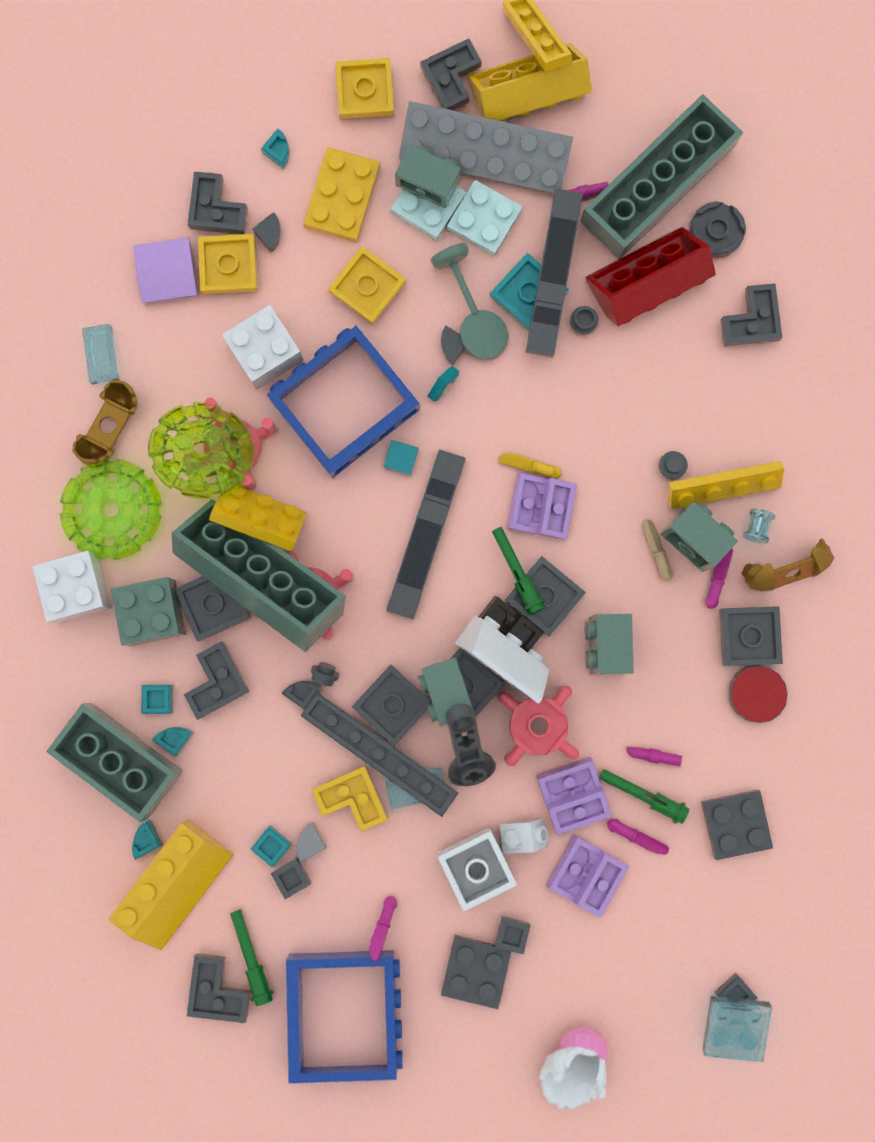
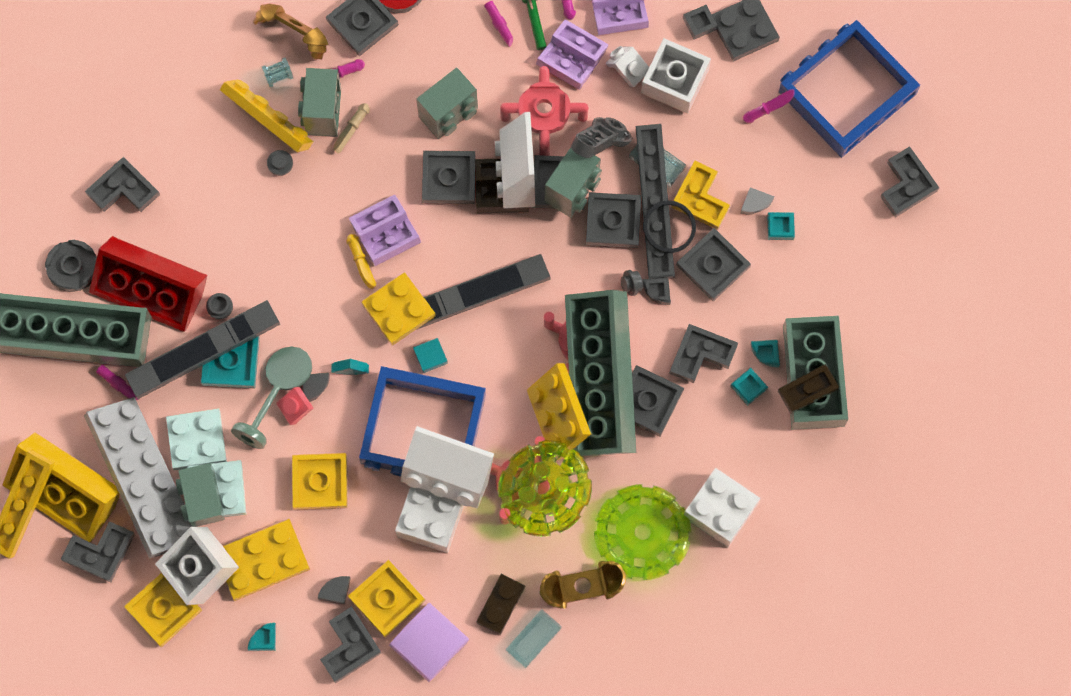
camera: 130 degrees left, 10 degrees down
yellow slope [108,819,234,950] -> none
sand green brick [111,577,186,647] -> none
teal tile [132,819,163,860] -> none
green pin [230,909,274,1006] -> none
dark grey plate [271,857,312,899] -> none
green pin [492,527,545,615] -> none
none -> white brick [155,527,239,605]
none -> coral plate [276,387,314,425]
none -> yellow plate [361,272,436,346]
none -> white slope [401,426,494,509]
none -> dark brown plate [476,573,526,635]
none -> black piece [643,201,696,253]
none -> dark grey plate [676,228,751,301]
none -> dark brown plate [778,364,839,414]

